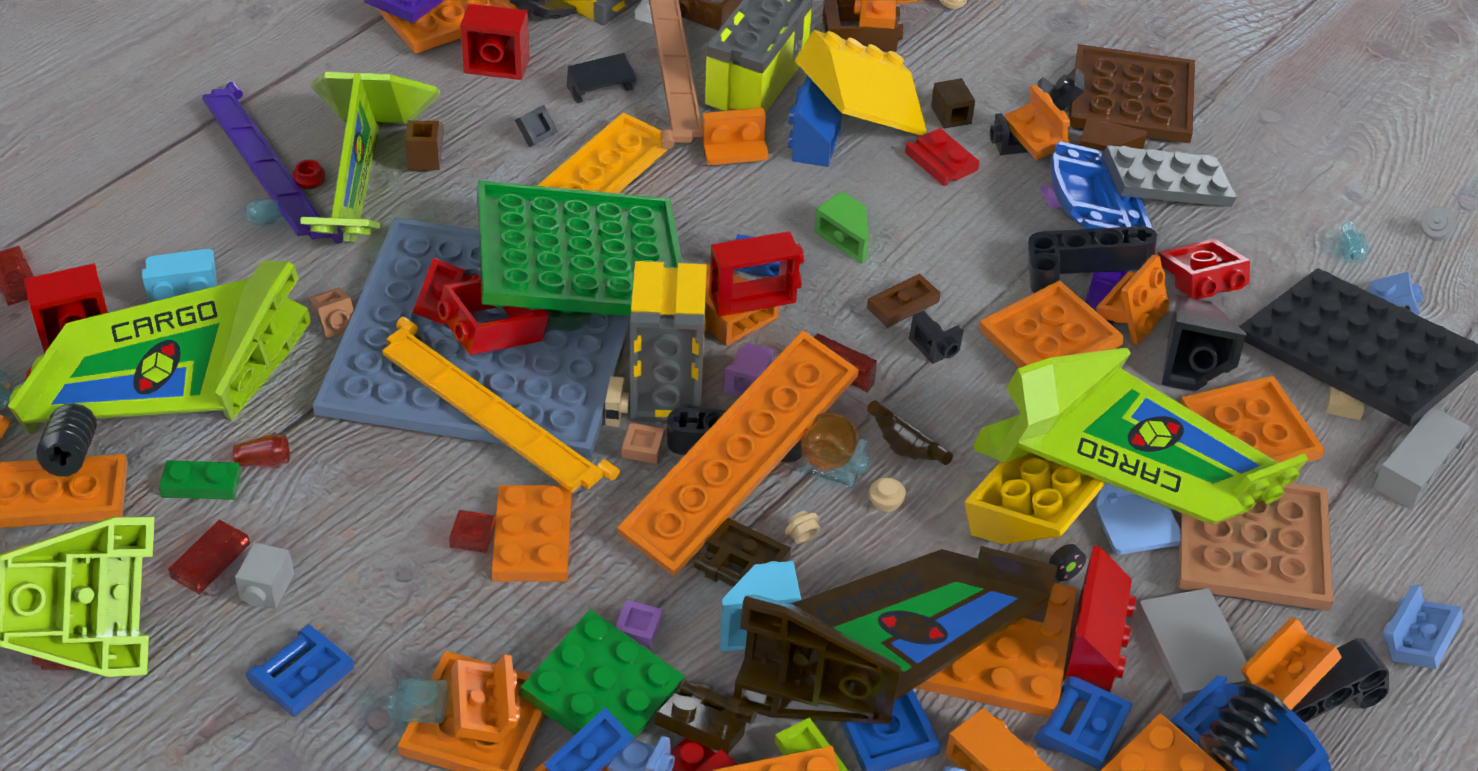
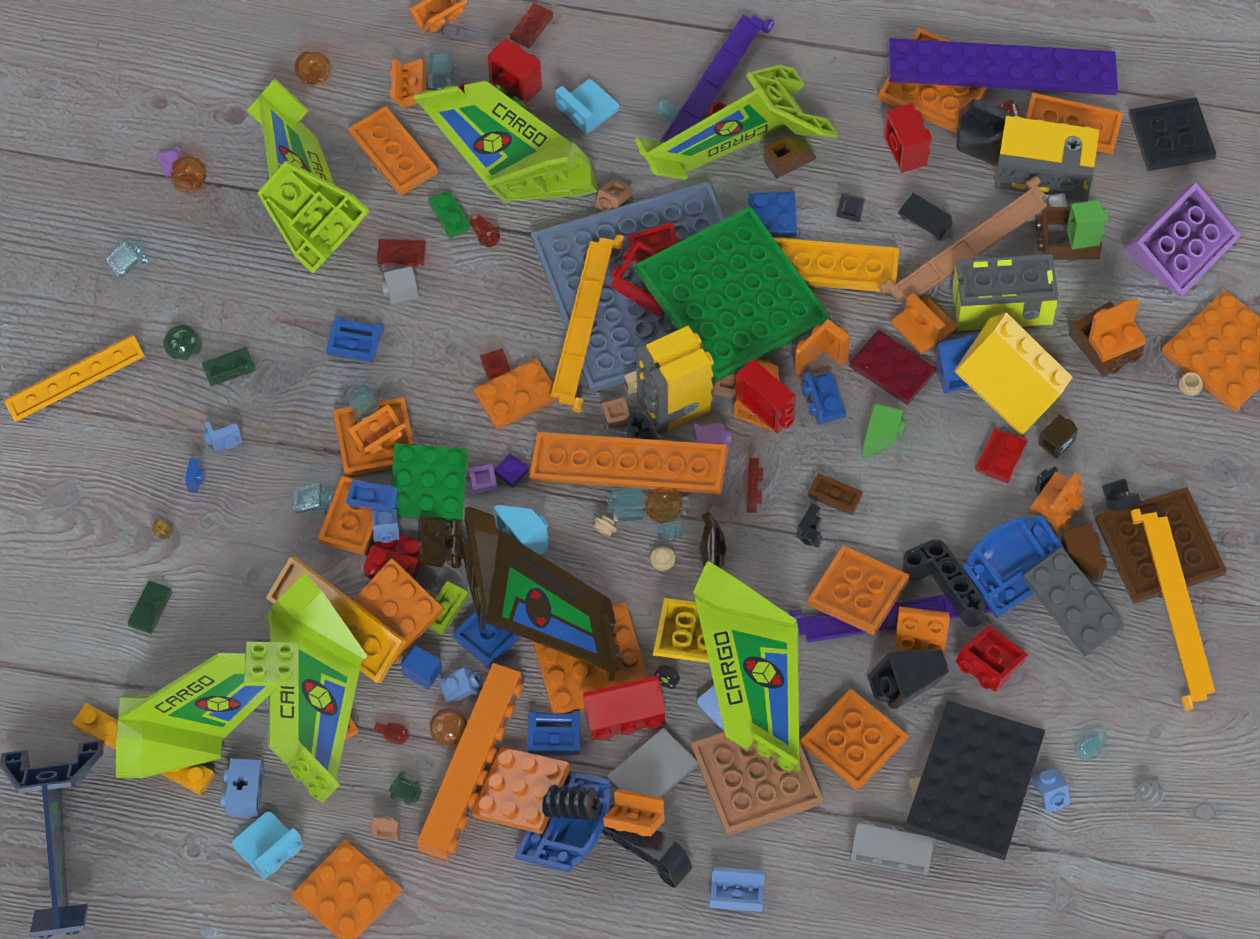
camera: 65 degrees right, 15 degrees up
black piece [36,403,97,477] -> none
dark brown plate [694,518,791,587] -> none
none -> dark purple plate [494,453,529,488]
none -> clear light blue brick [607,487,643,522]
none -> blue plate [748,192,797,237]
none -> orange bracket [795,319,850,375]
none -> dark red plate [849,329,937,406]
none -> light orange piece [1130,509,1215,711]

